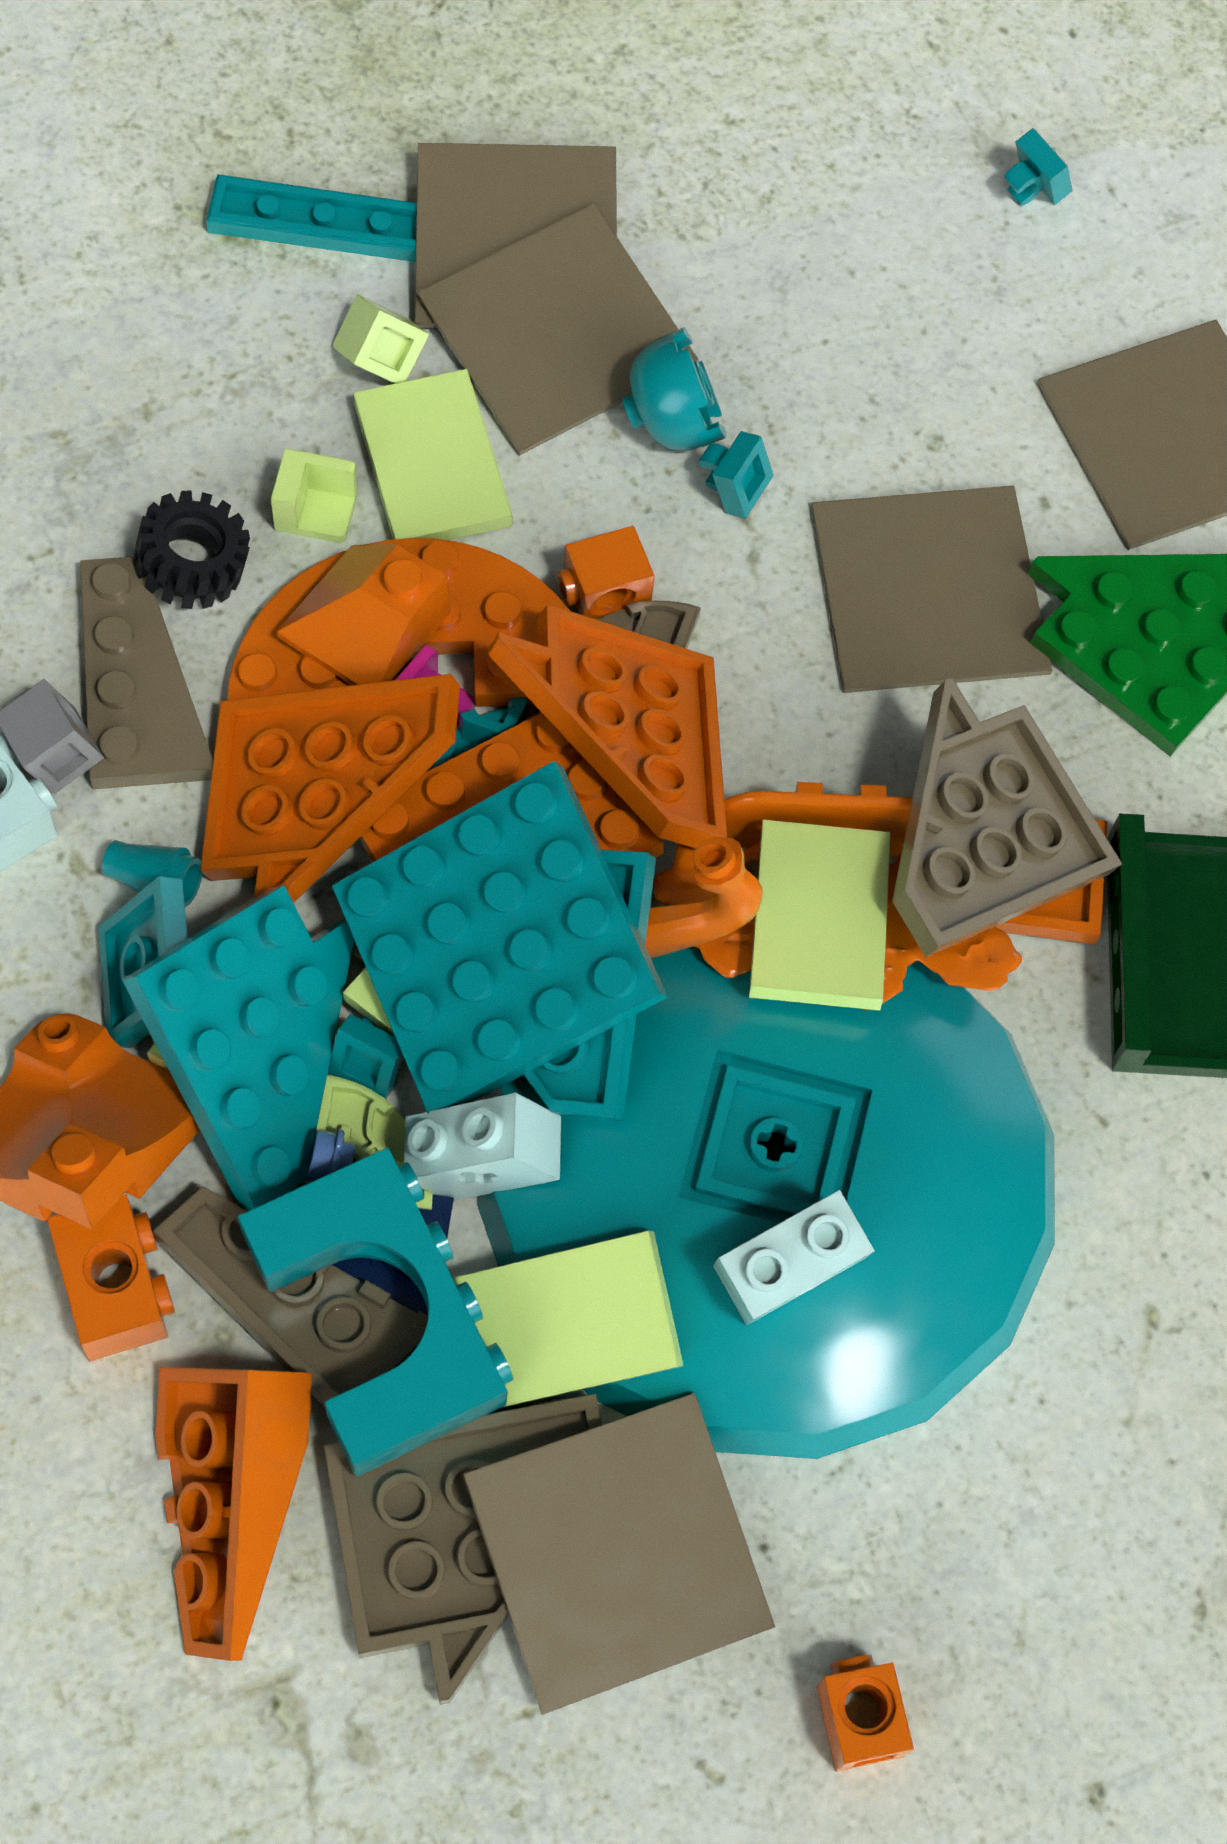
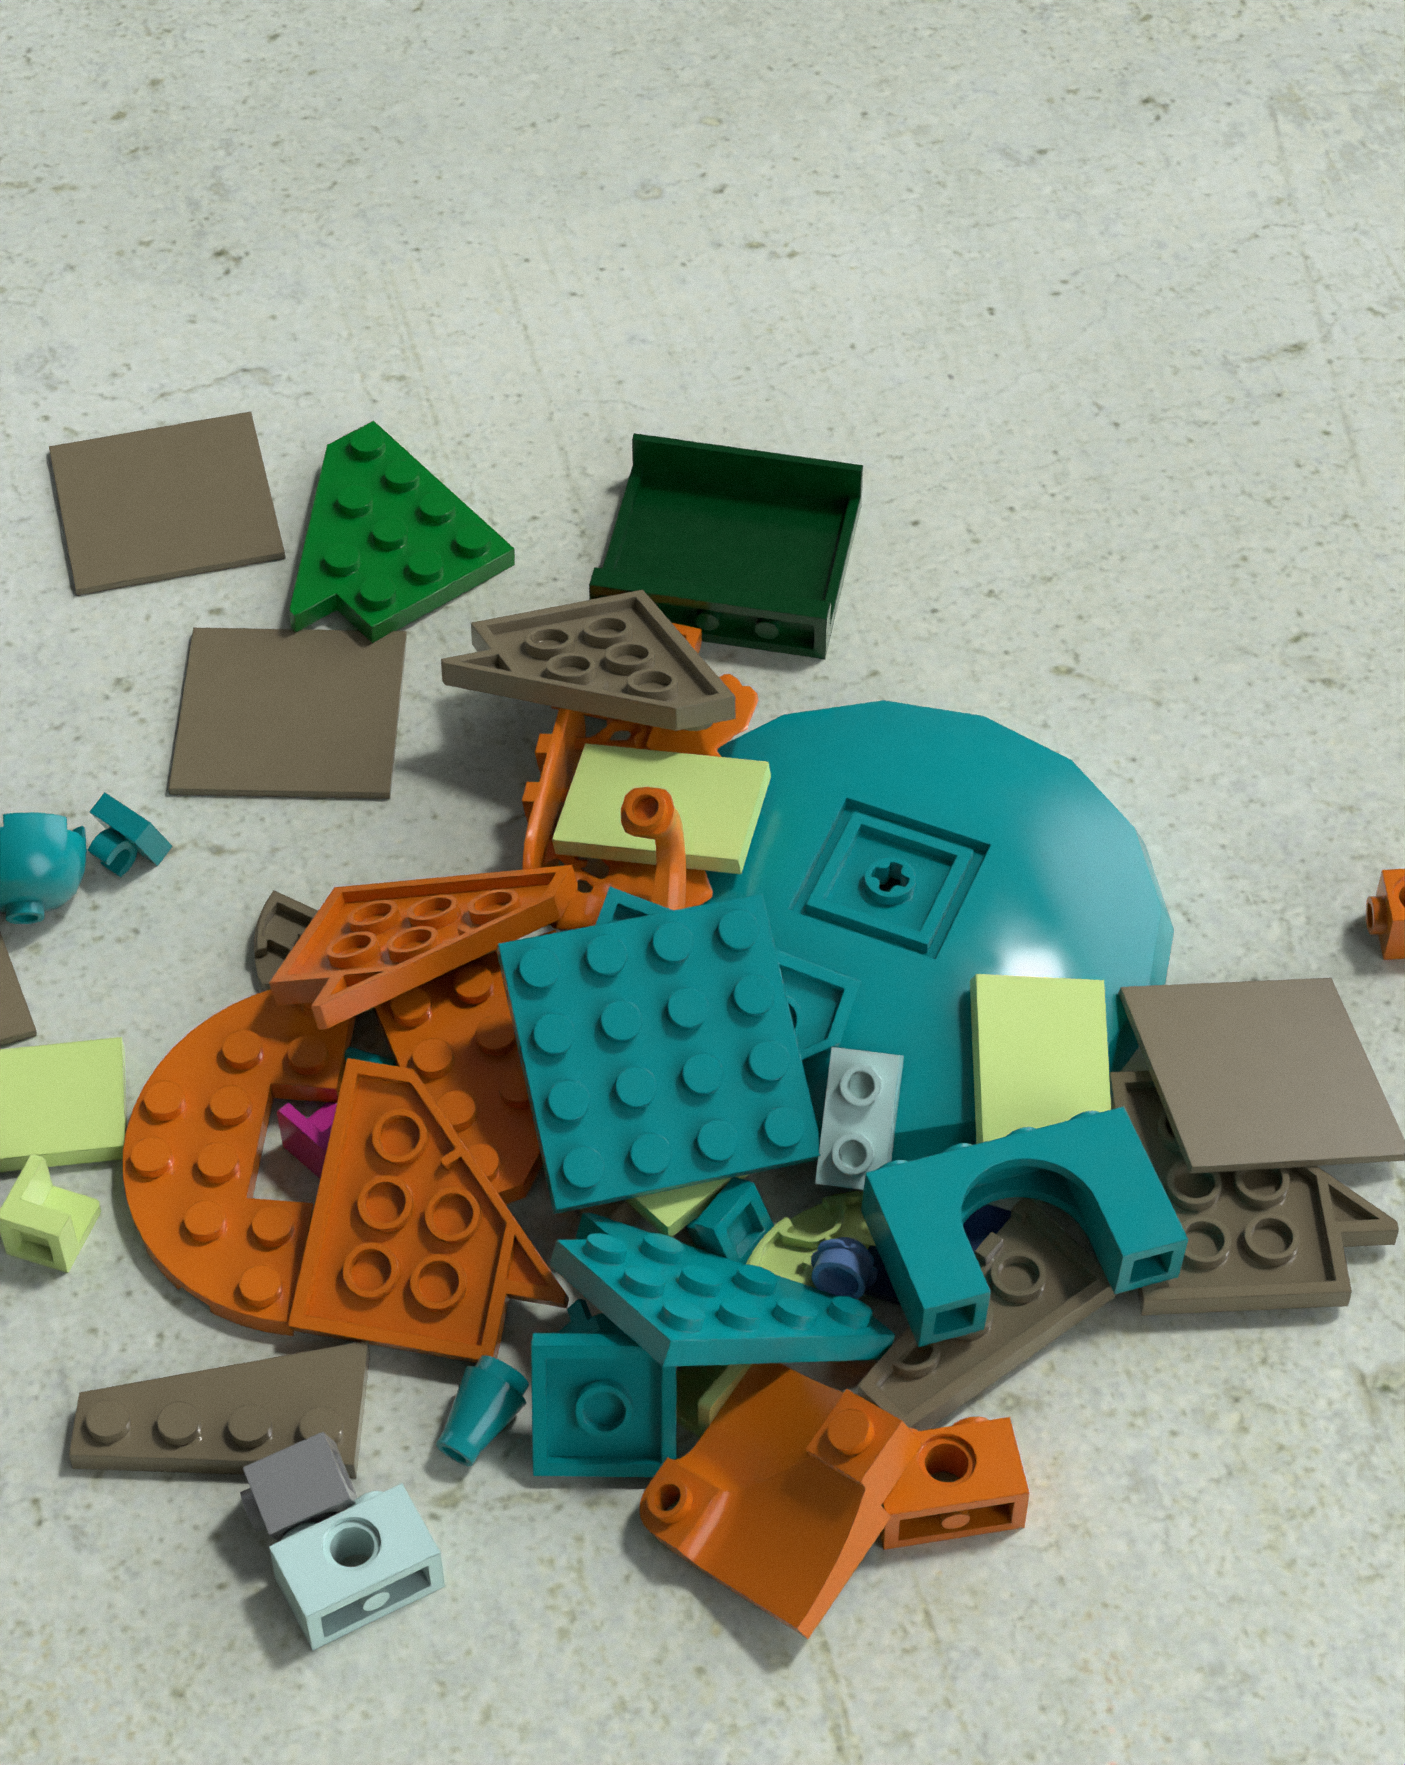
camera: 75 degrees left, 15 degrees down
black tyre [134,490,250,609] -> none
orange wedge [155,1367,312,1661] -> none
orange slope [277,544,450,685] -> none
orange brick [557,525,655,620] -> none
light aqua brick [713,1190,875,1325] -> none

